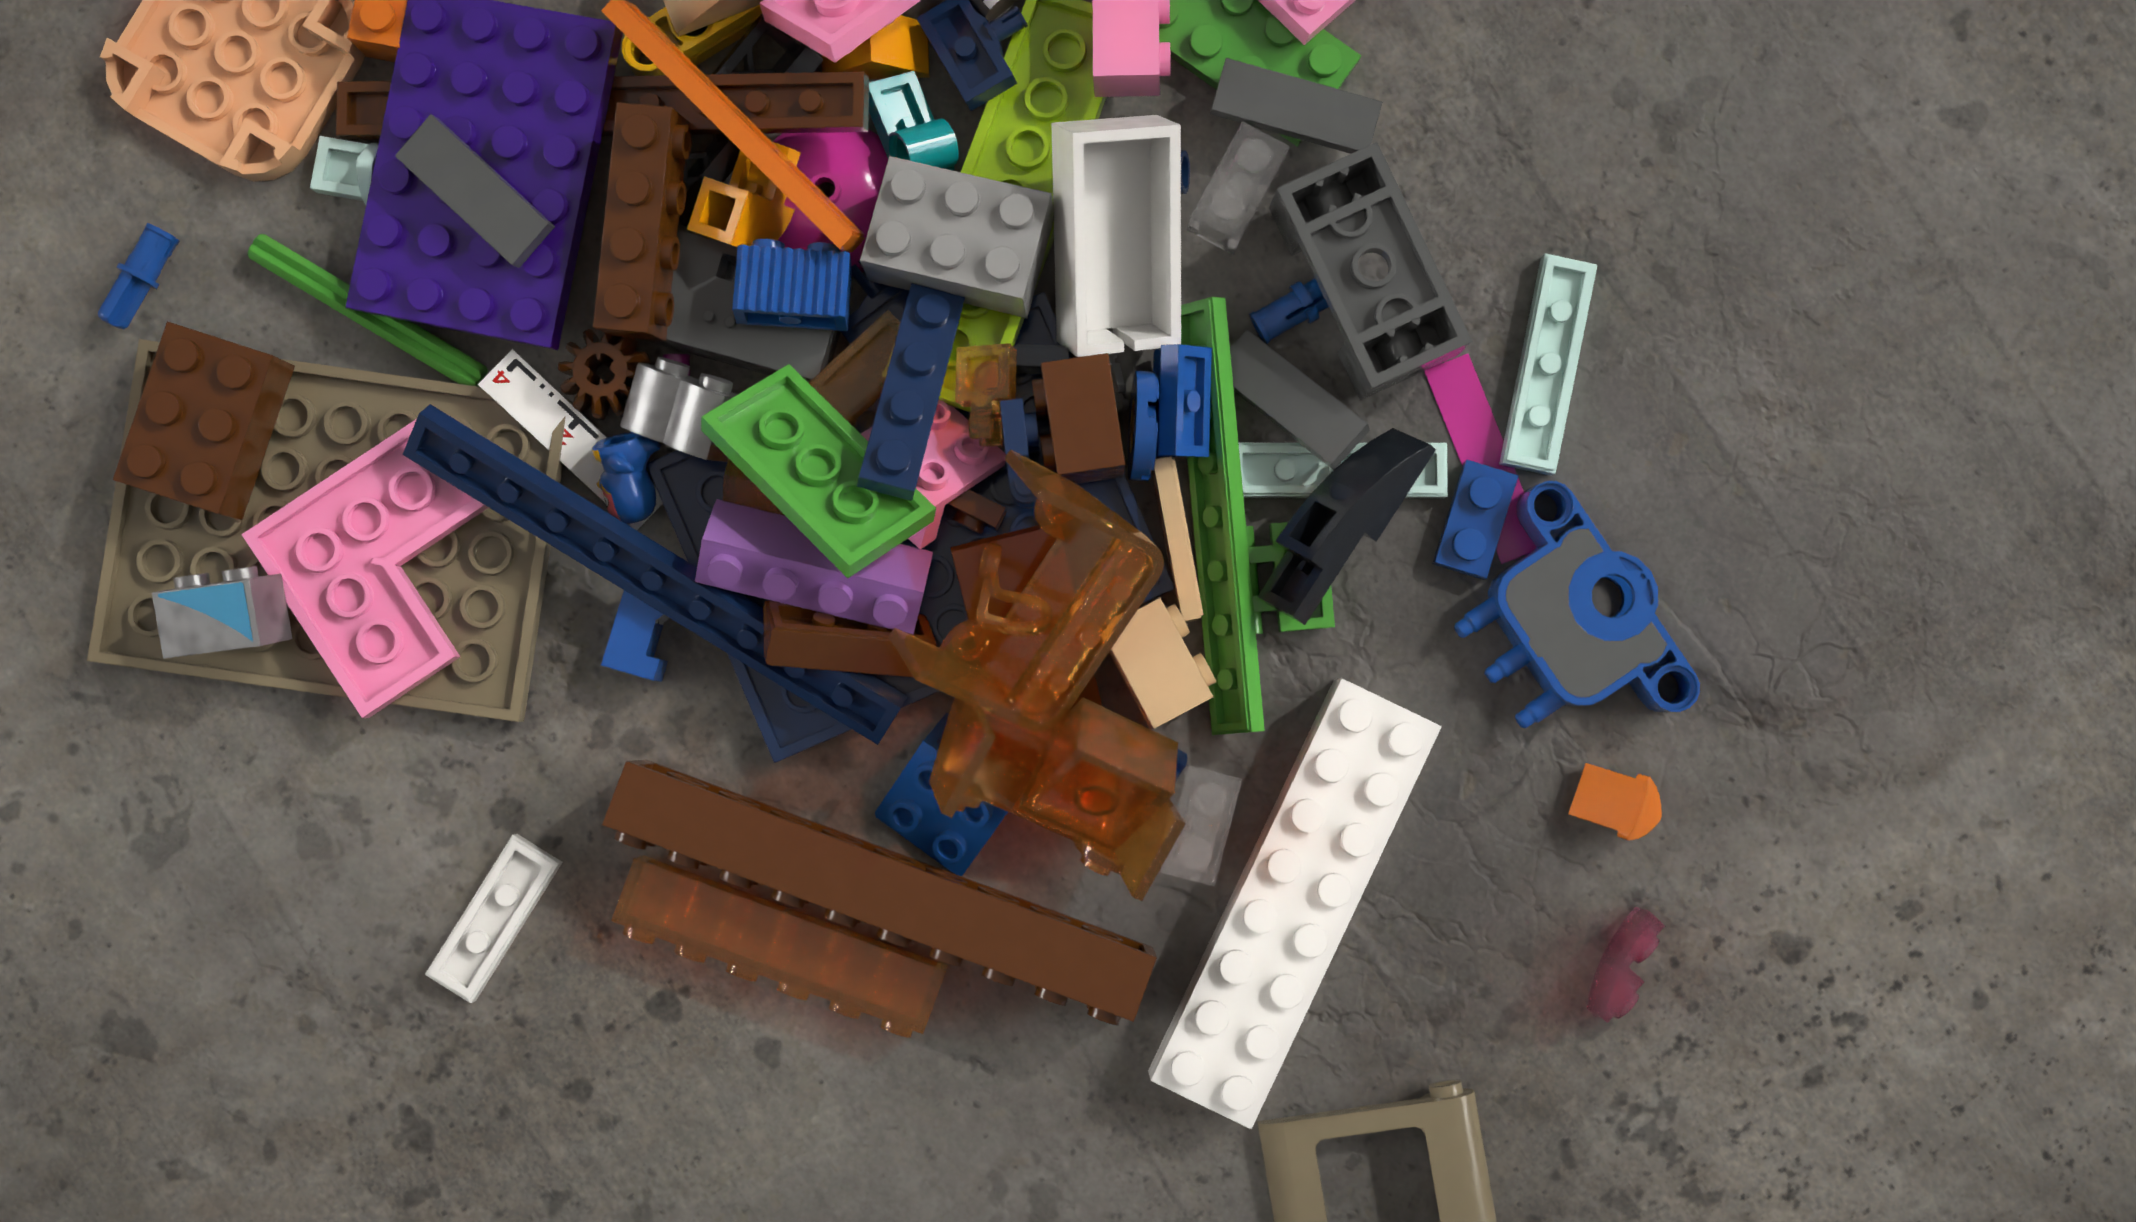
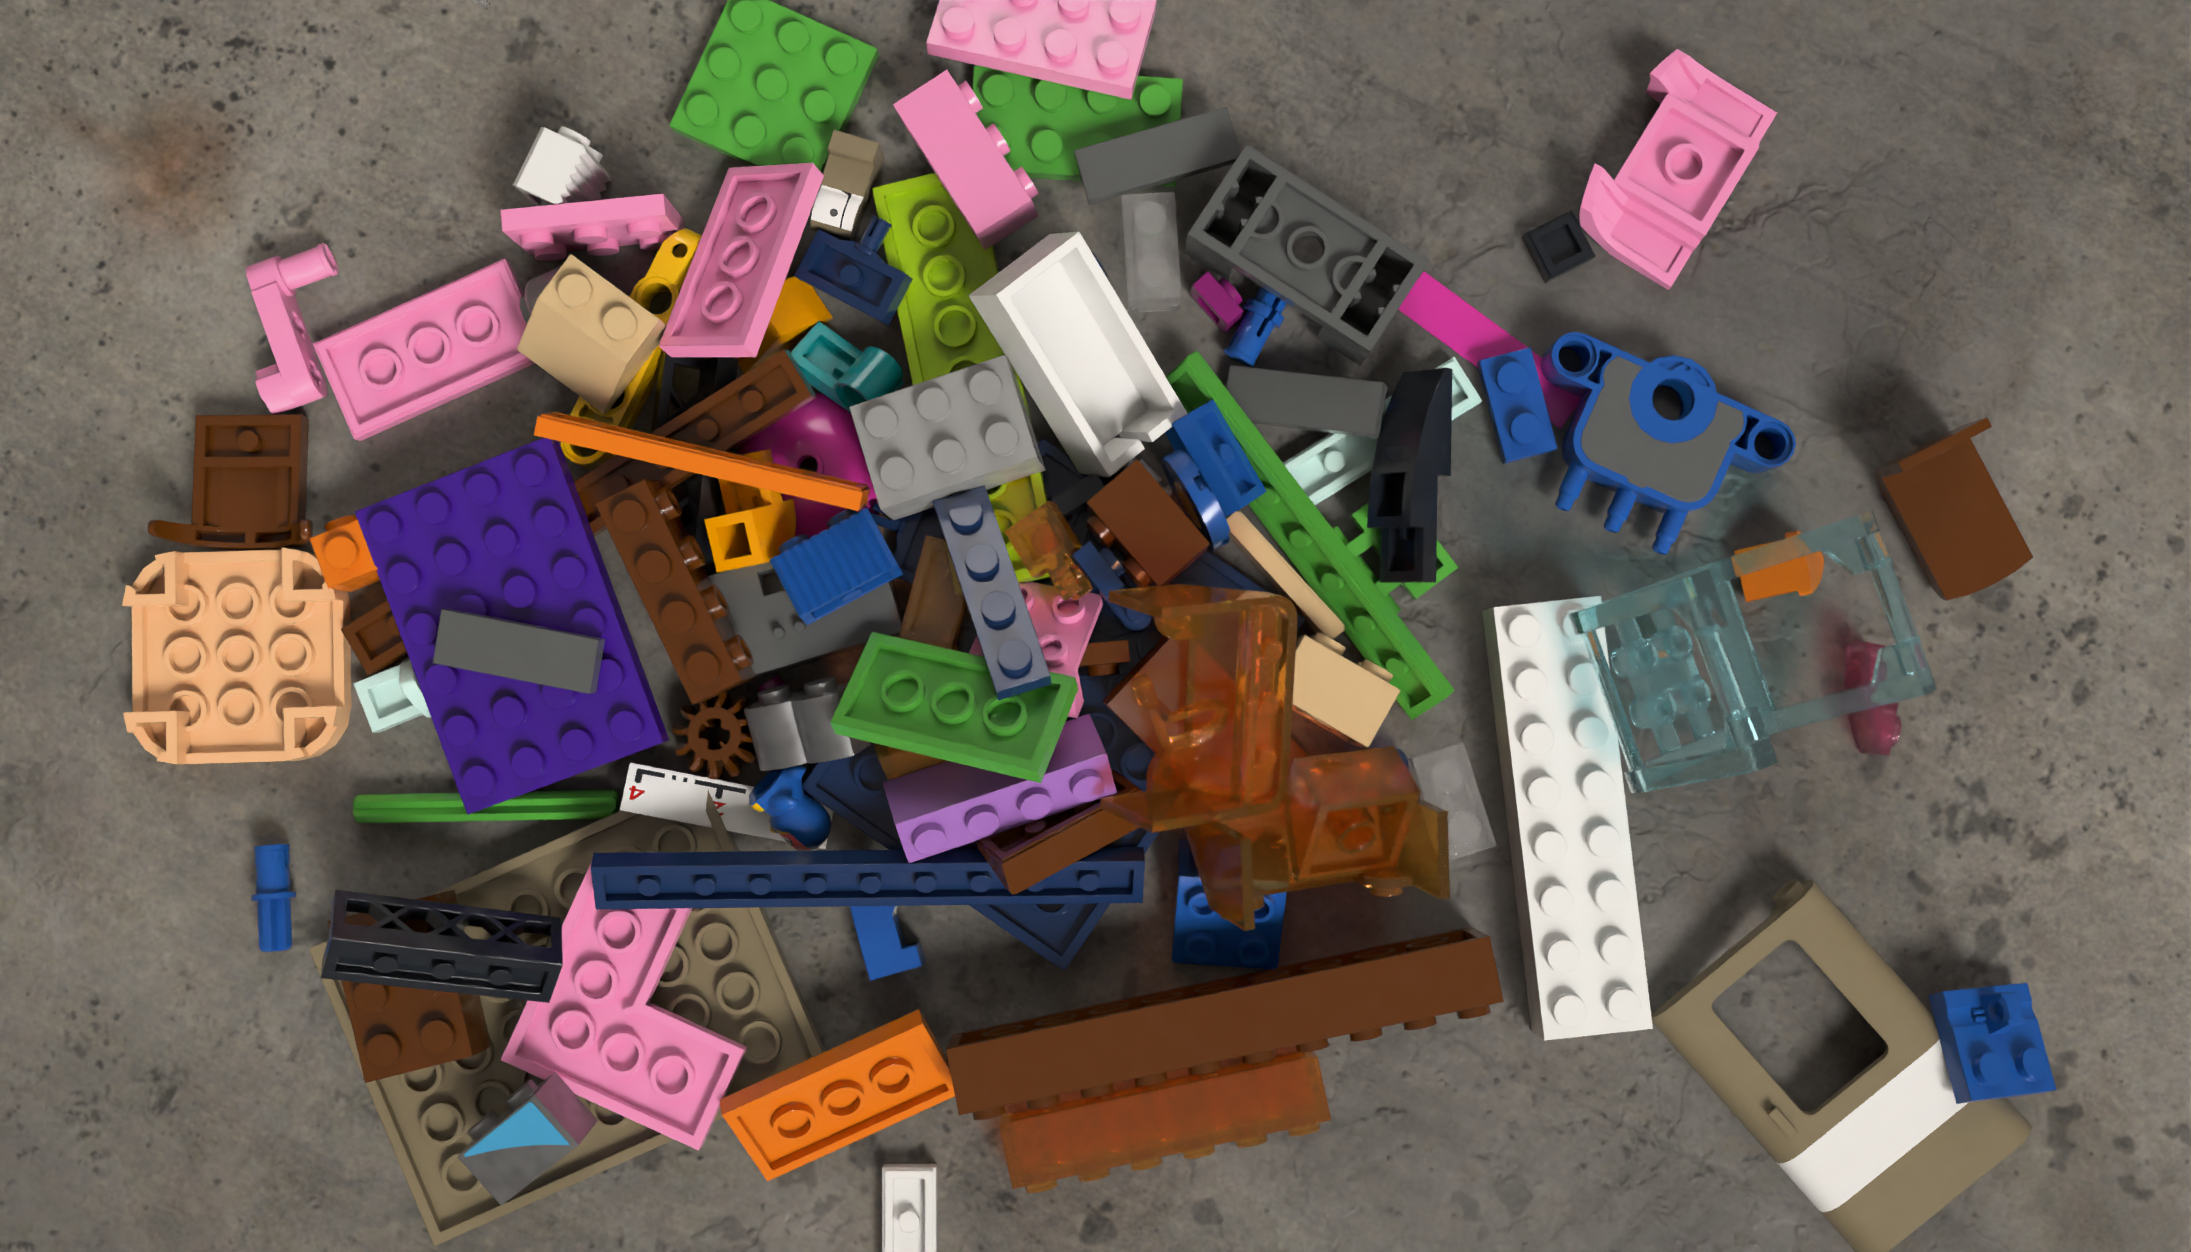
camera: 25 degrees left, 0 degrees up
light aqua tile [1499,253,1597,476] -> none
none -> black fence [321,890,563,1003]
none -> orange plate [719,1009,955,1182]
none -> magenta plate [1190,272,1243,334]
none -> black tile [1522,210,1596,284]
none -> clear light blue windscreen [1568,510,1937,793]
none -> bright pink piece [1579,49,1777,290]
none -> reddish brown piece [1875,417,2033,601]

